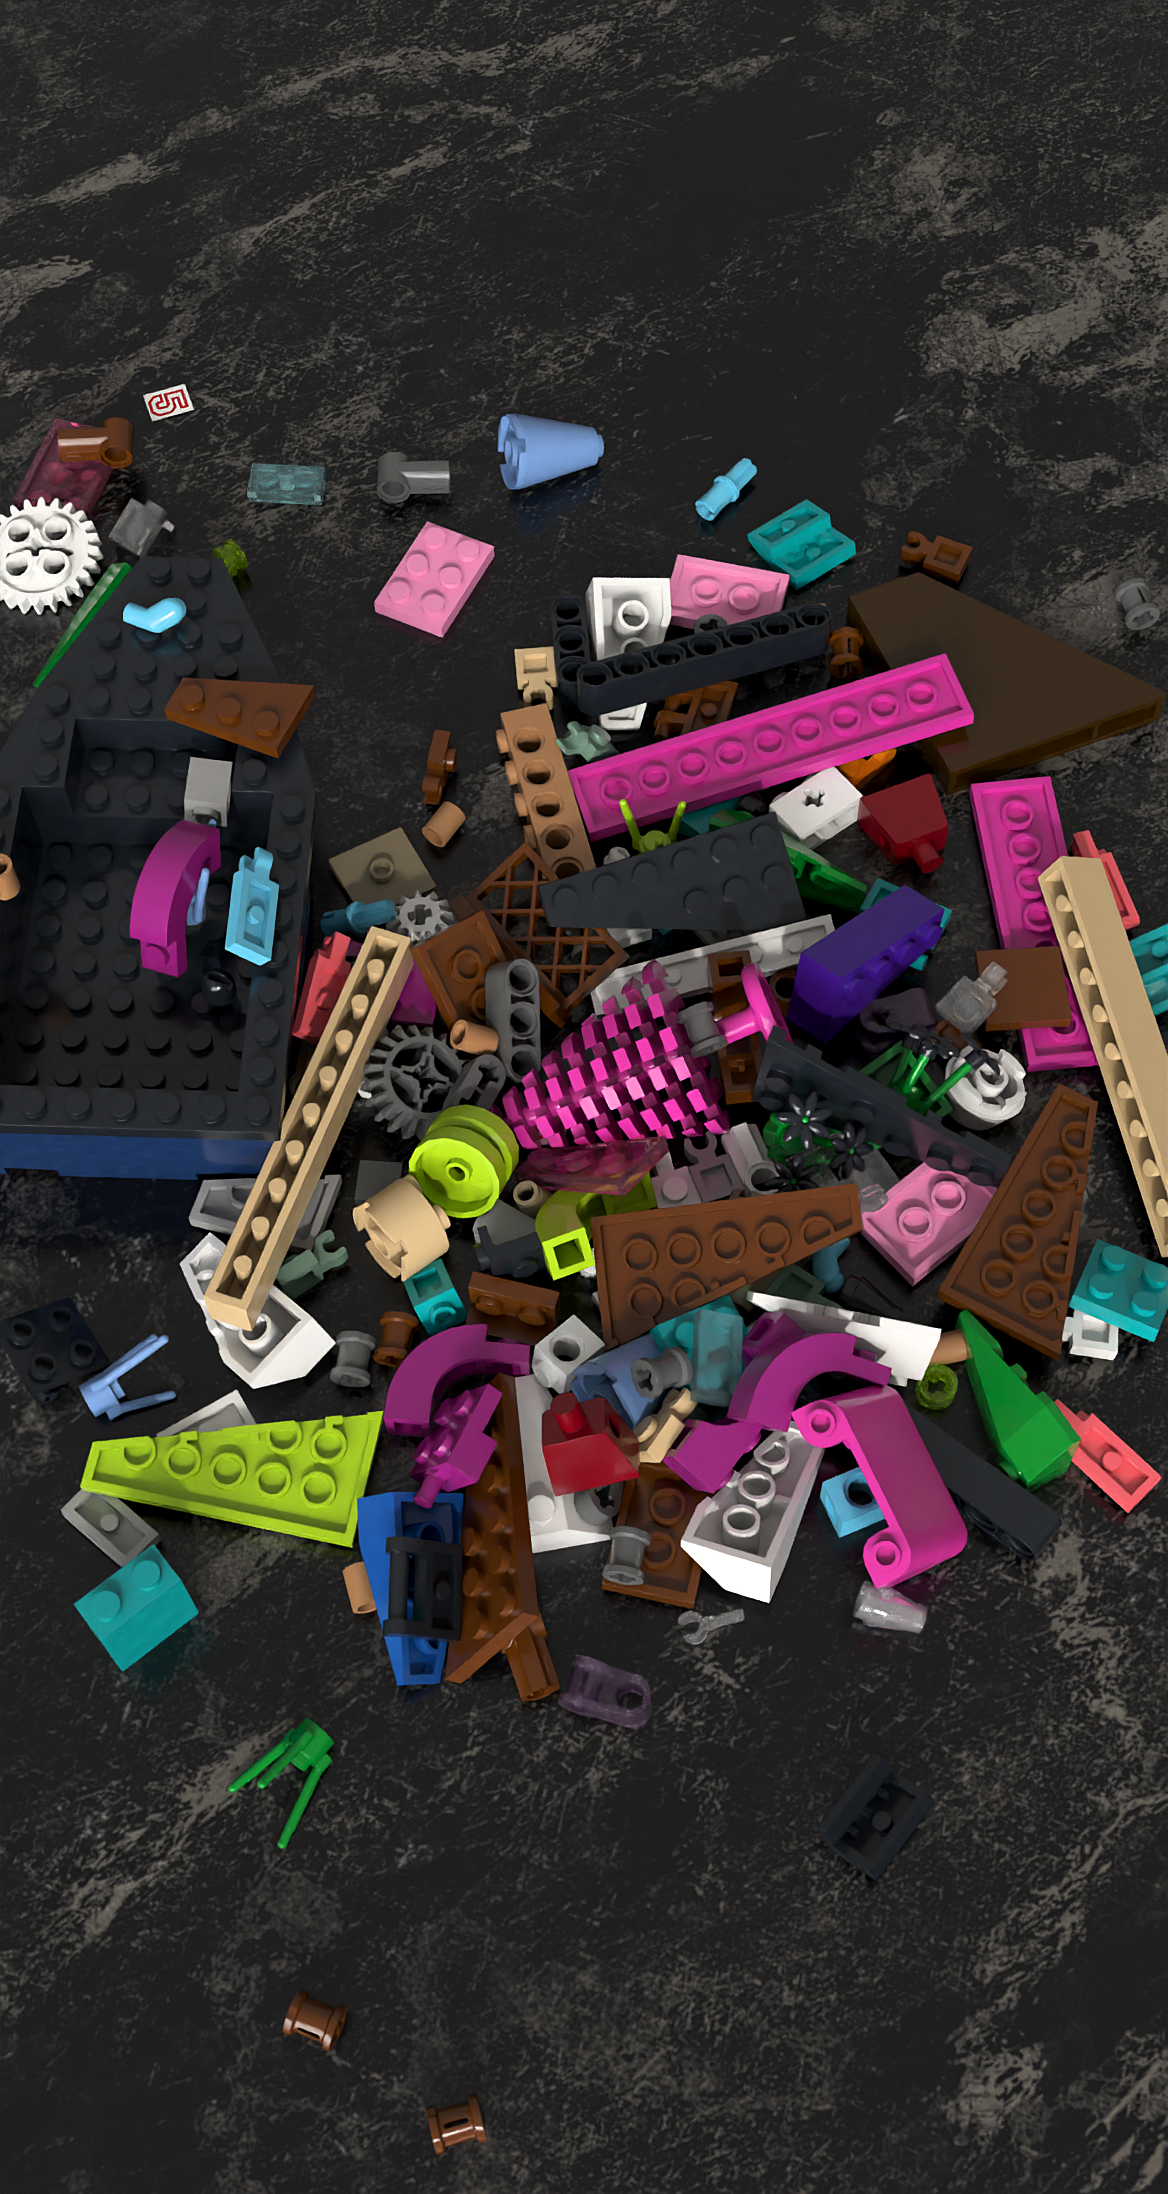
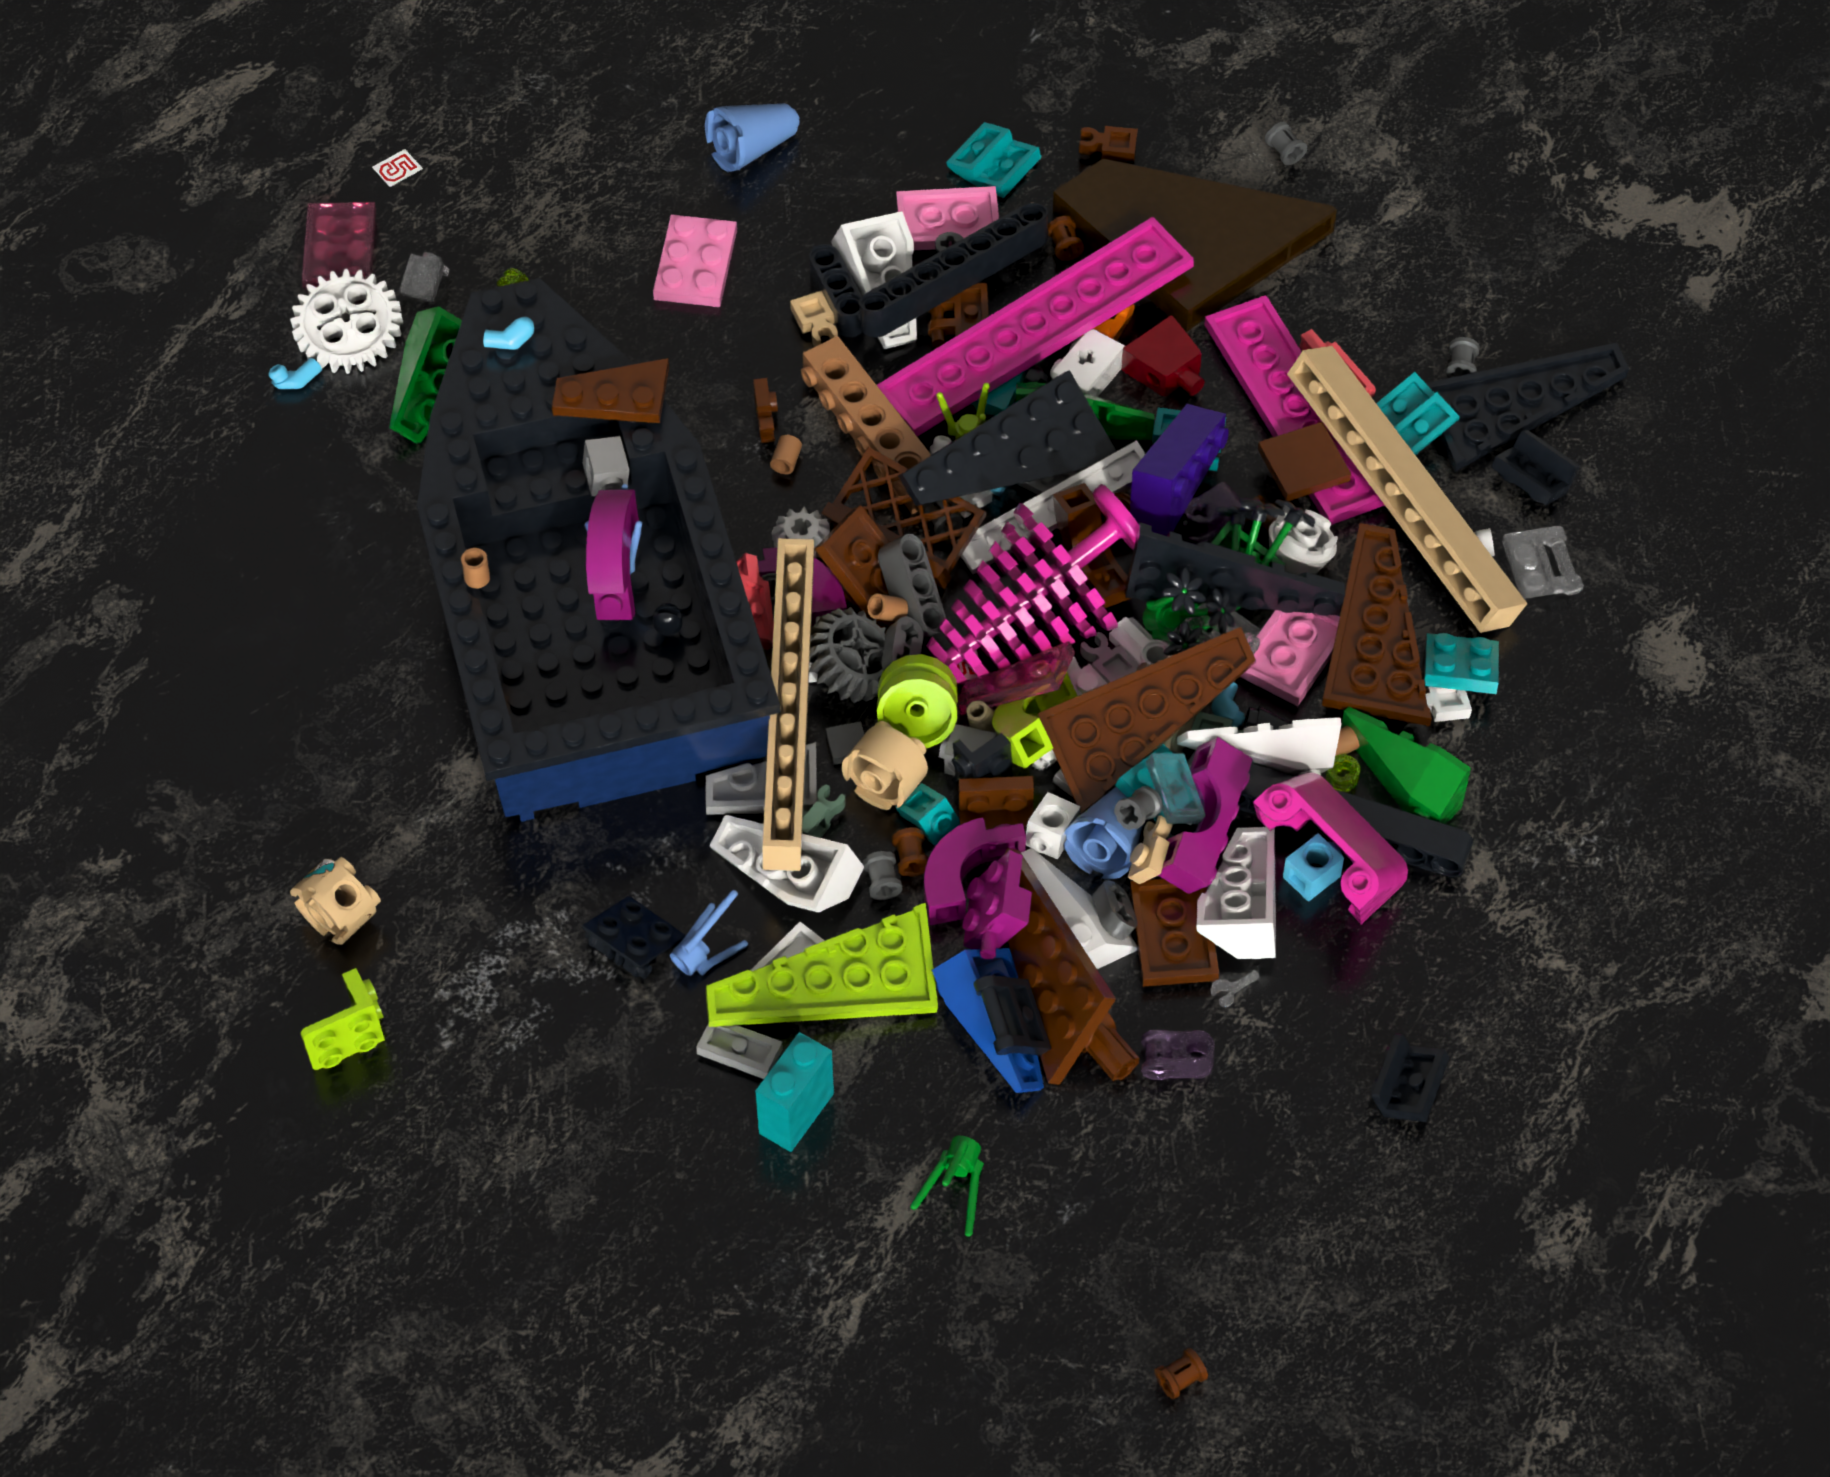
camera: 20 degrees left, 5 degrees down
reddish brown piece [58,417,135,469] -> none
medium azure plate [225,847,279,966] -> none
clear light blue plate [247,463,327,505] -> none
reddish brown bush [283,1989,348,2052] -> none
medium azure axle [320,899,397,937] -> none
dark tan plate [329,827,438,906] -> none
medium nougat hinge [343,1561,377,1614] -> none
dark grey piece [377,452,451,503] -> none
dark red torso [542,1392,640,1496] -> none
sand green plate [555,721,619,763] -> none
dark grey bush [602,1526,652,1586] -> none
dark grey bush [676,1002,728,1058] -> none
medium azure axle [695,458,757,521] -> none
magenta arch [727,1332,892,1432] -> none
clear cone [853,1581,927,1634] -> none
clear plate [936,961,1007,1035] -> none
coral hinge [1054,1399,1162,1513] -> none

